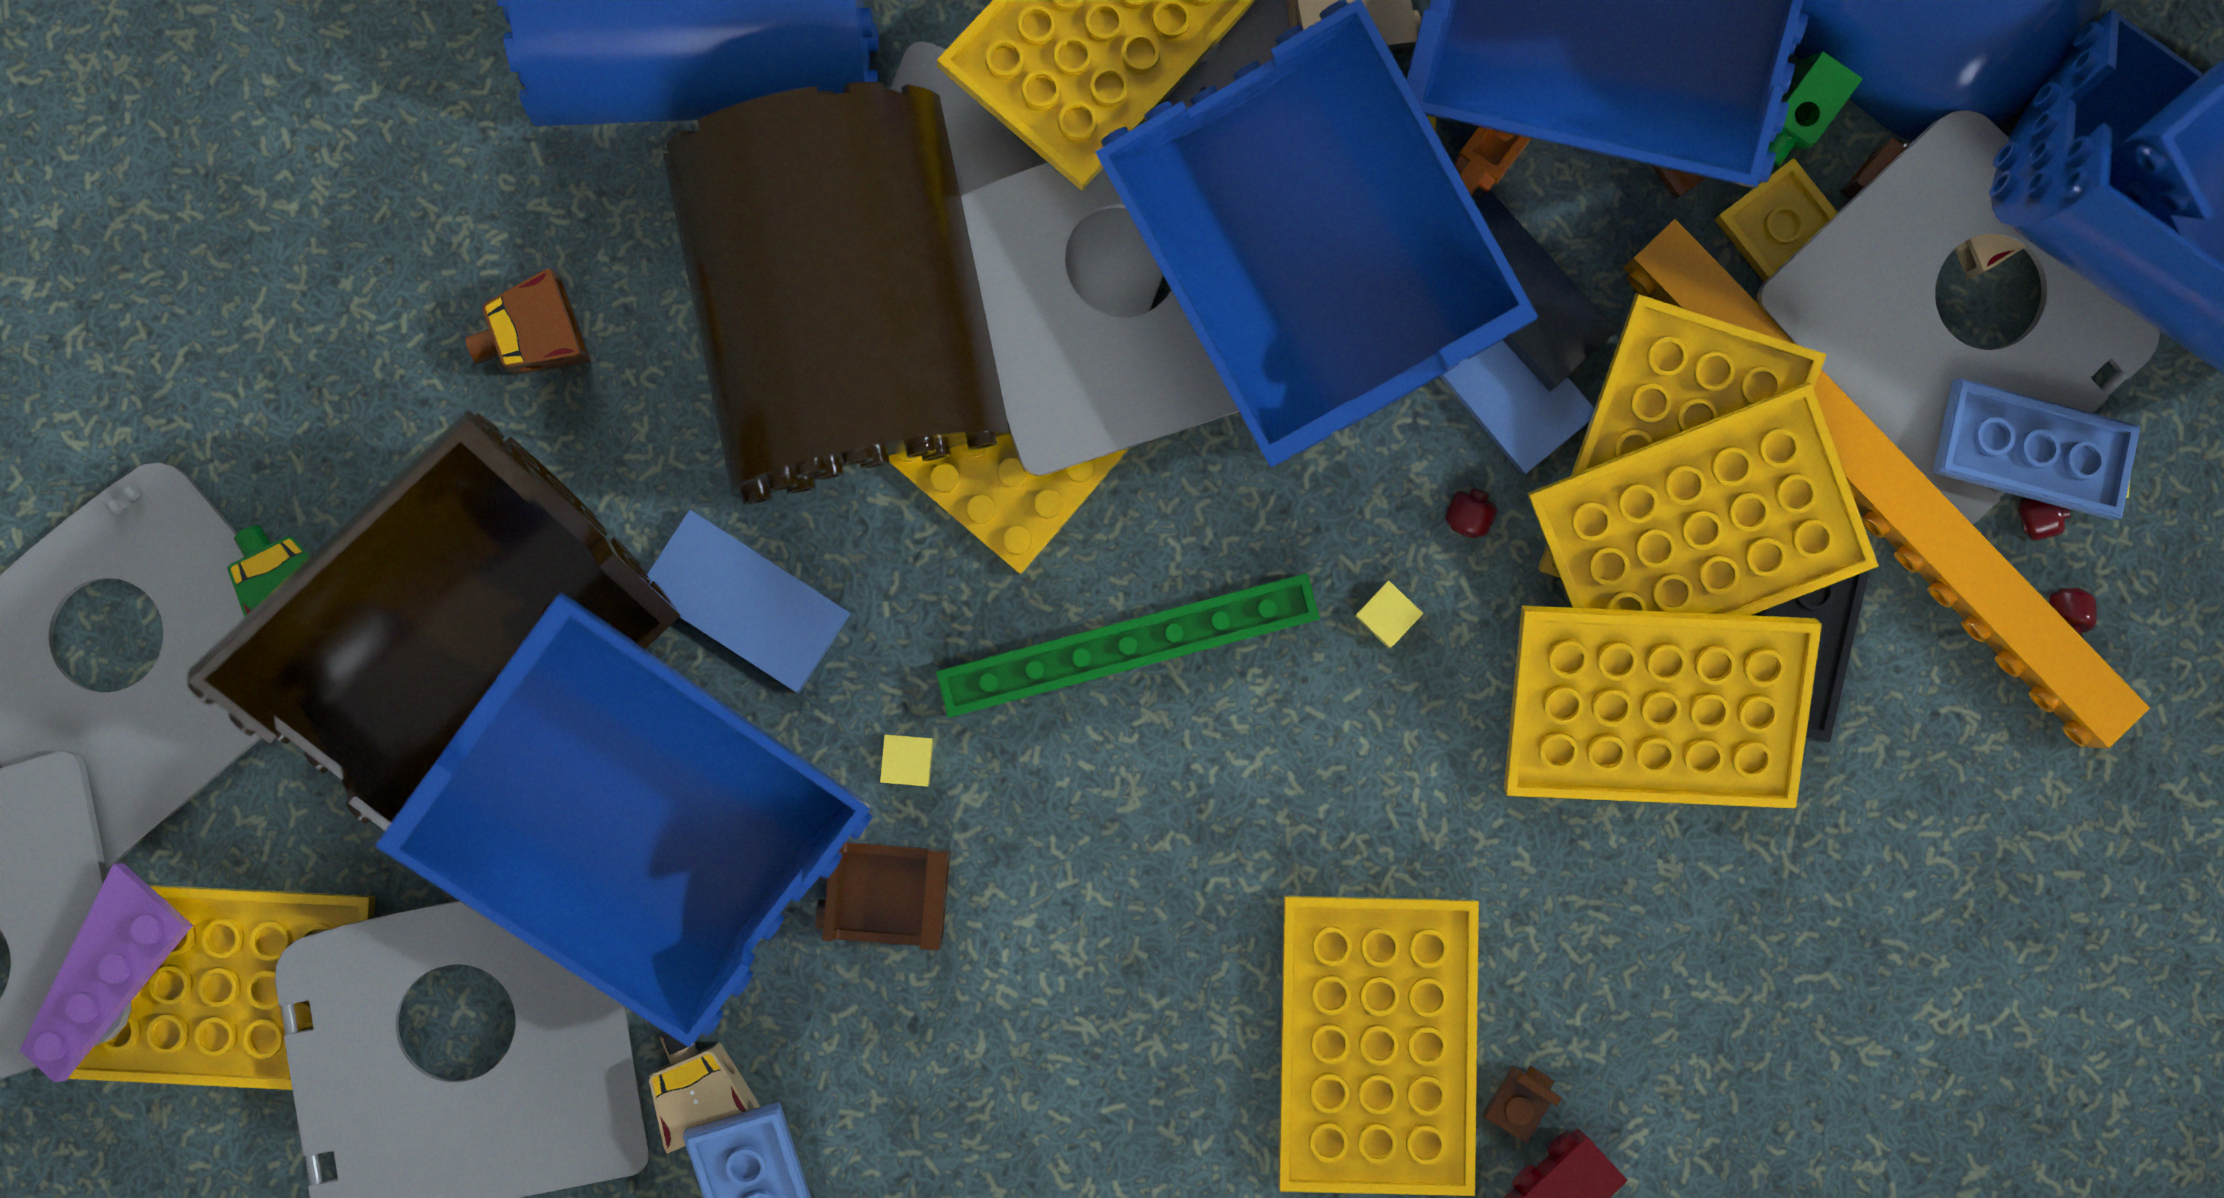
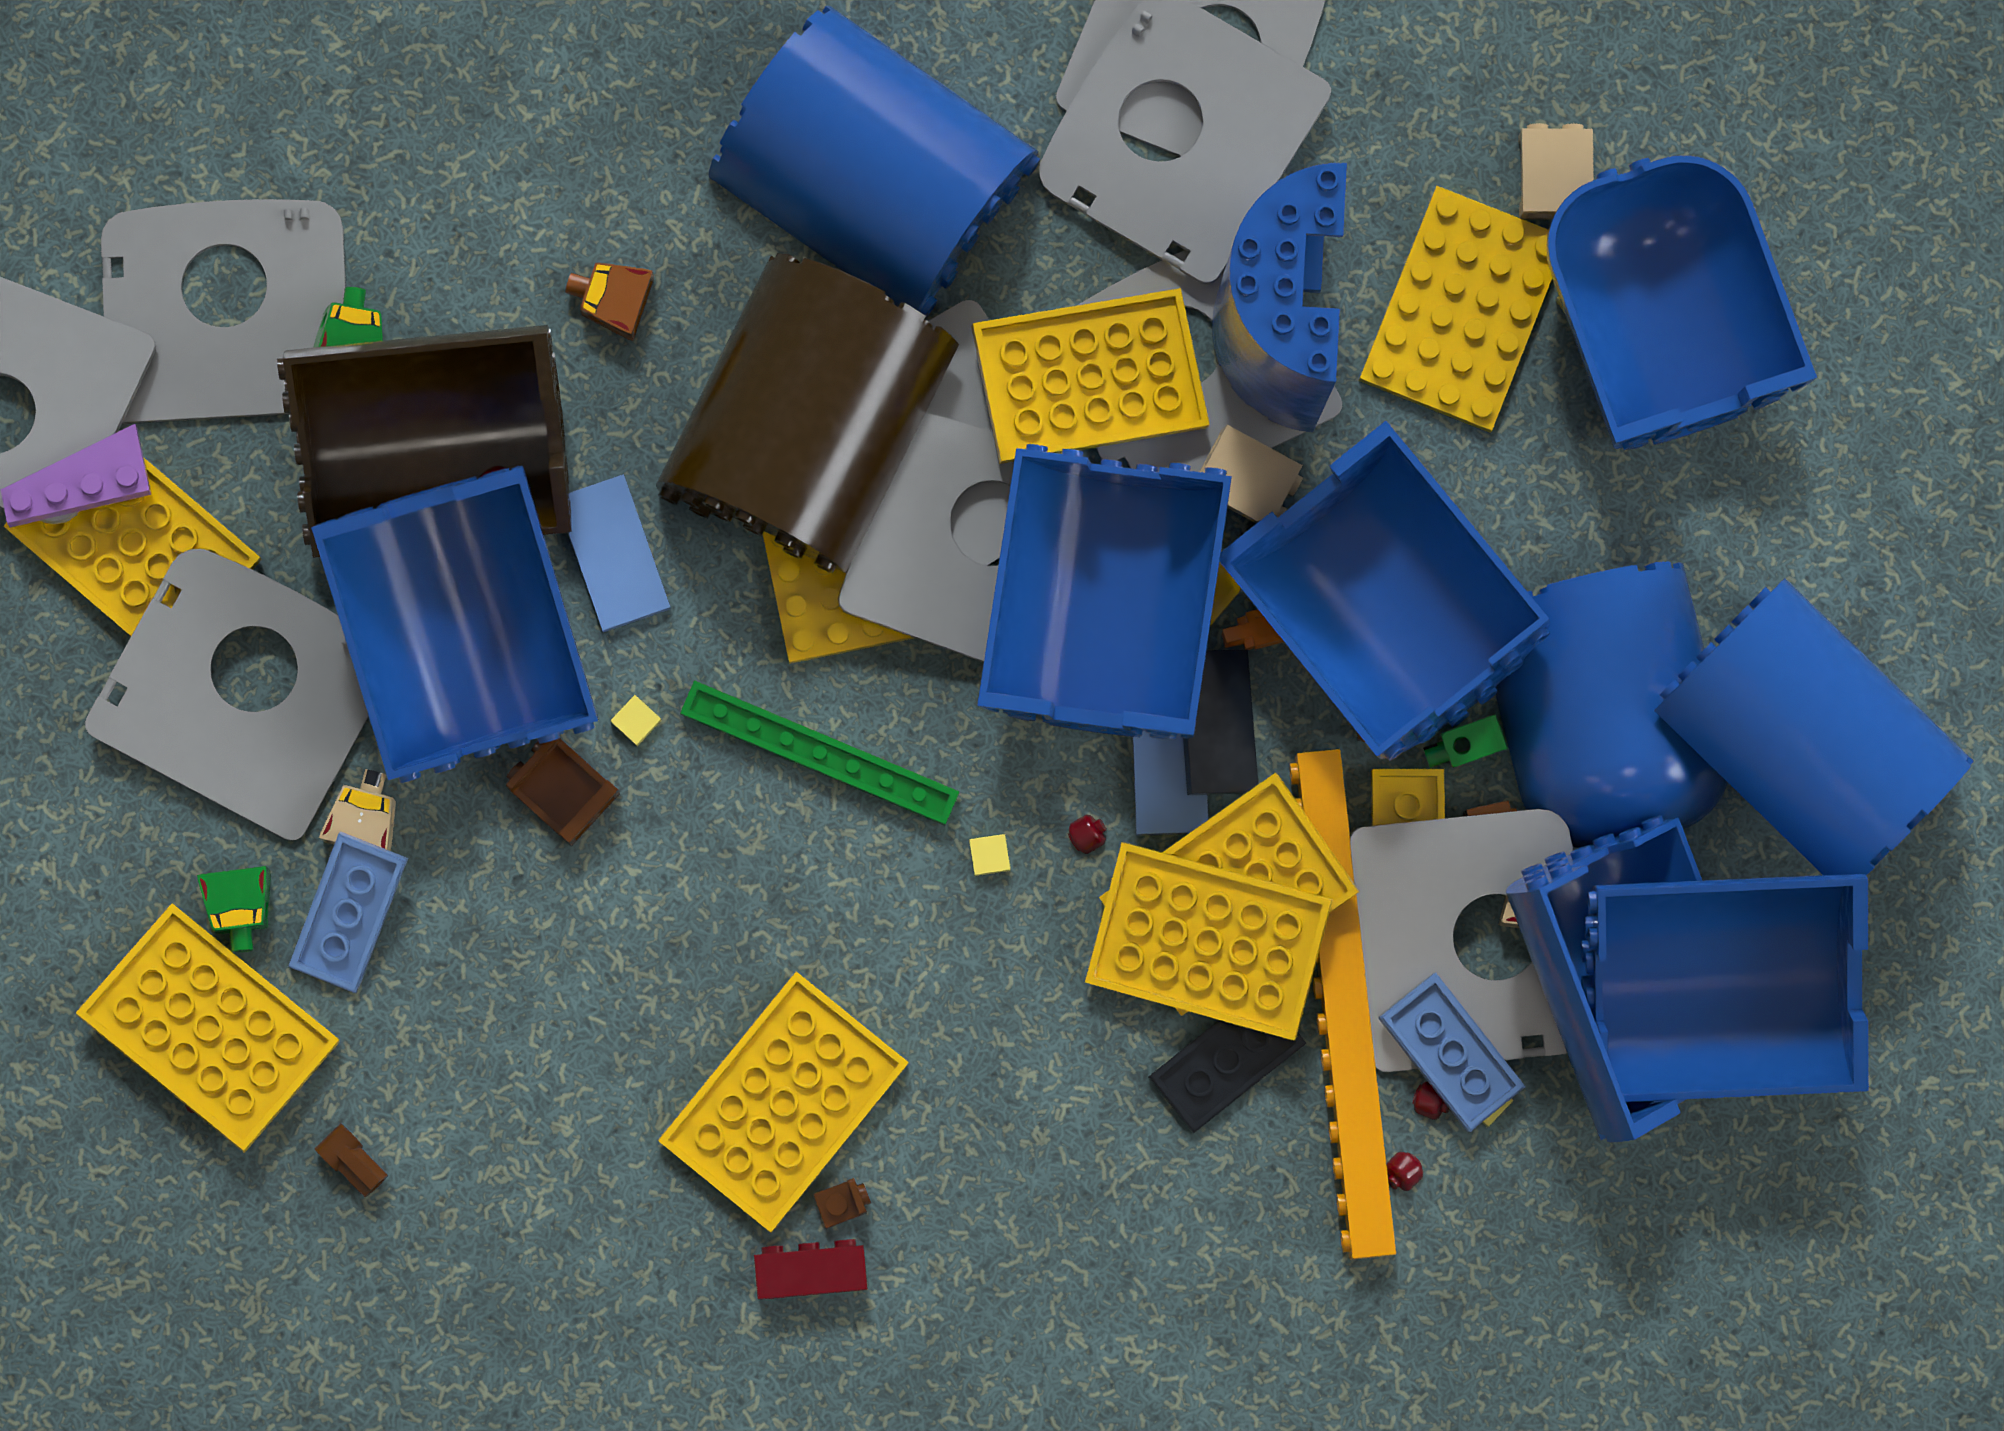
camera: 30 degrees right, 5 degrees down
yellow plate [1504,606,1822,808] -> none

